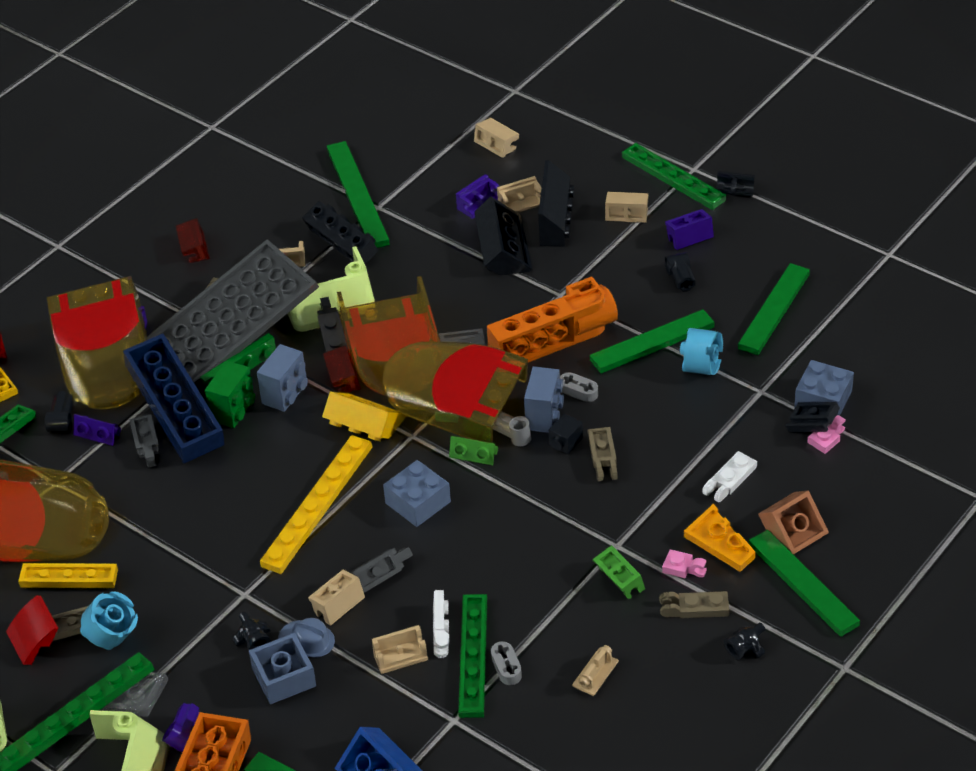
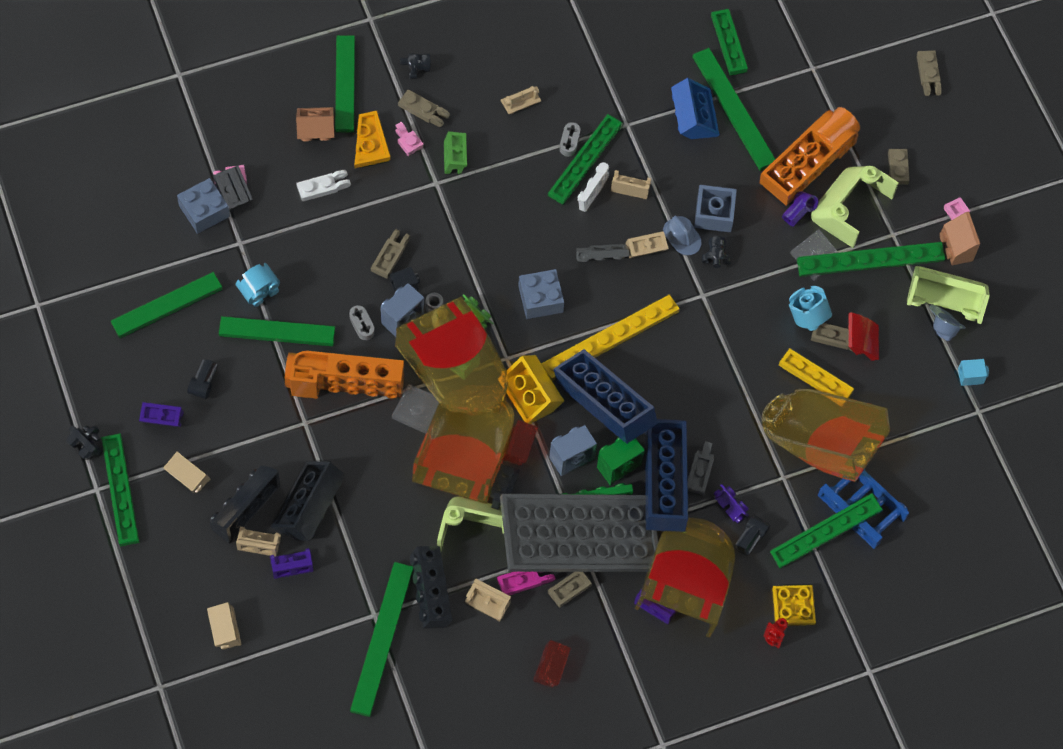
camera: 155 degrees left, 20 degrees up
none -> dark blue brick [554,349,658,444]

